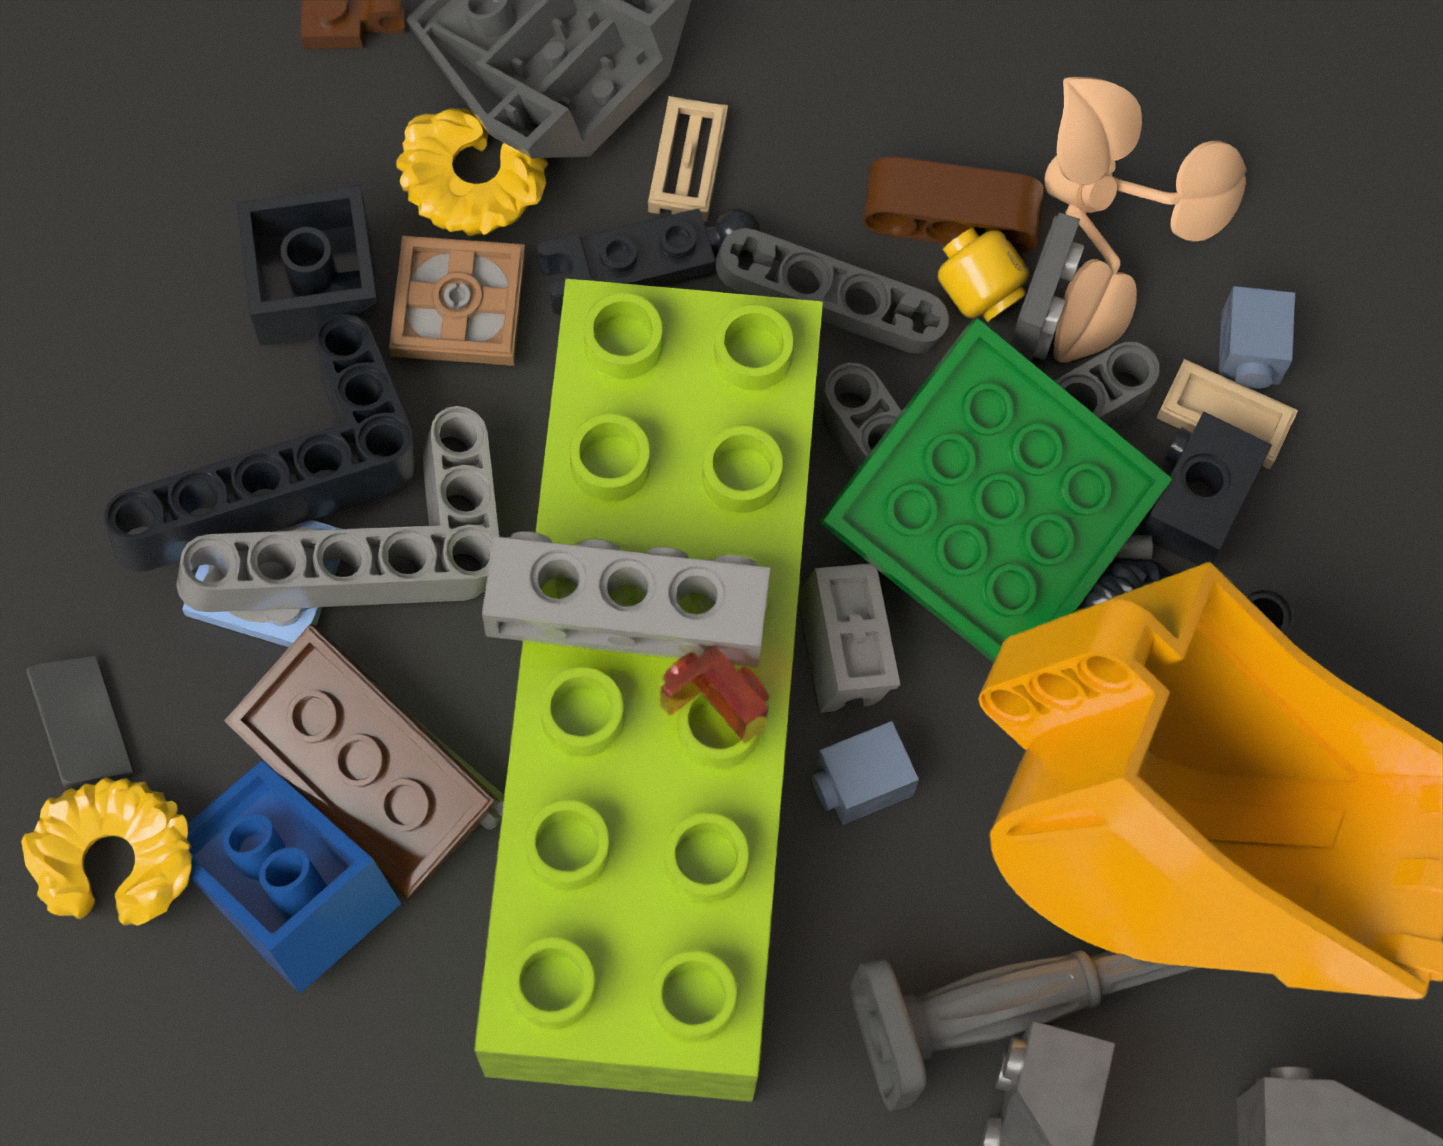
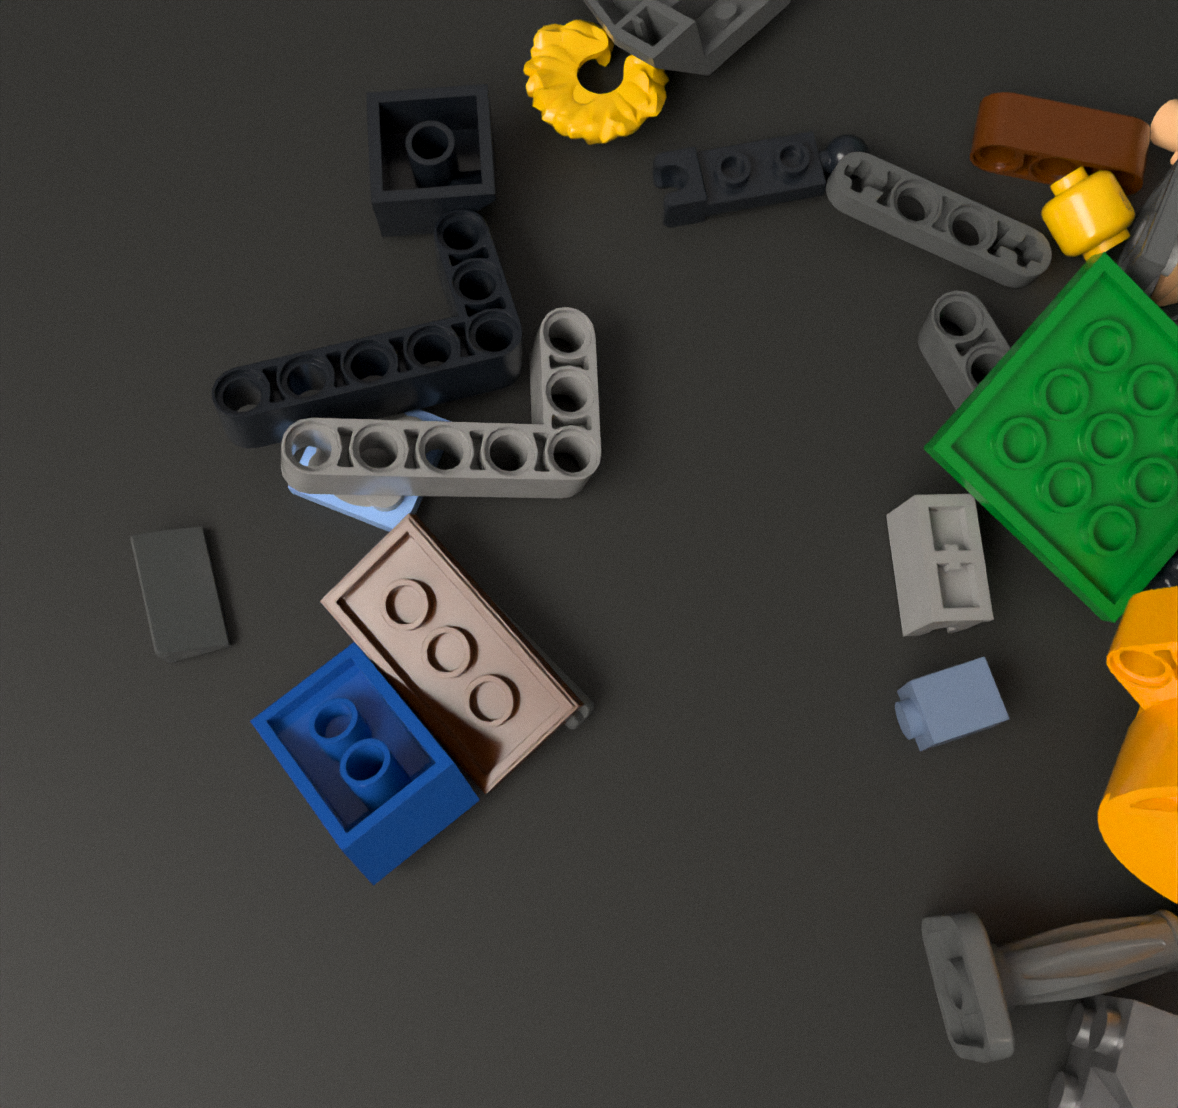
camera: 10 degrees right, 5 degrees up
yellow piece [21,777,192,926] -> none
medium nougat piece [389,236,526,366] -> none
lime brick [475,279,823,1102] -> none
light grey brick [482,532,770,668] -> none
tan tile [648,96,728,222] -> none
clear red bracket [660,645,769,744] -> none

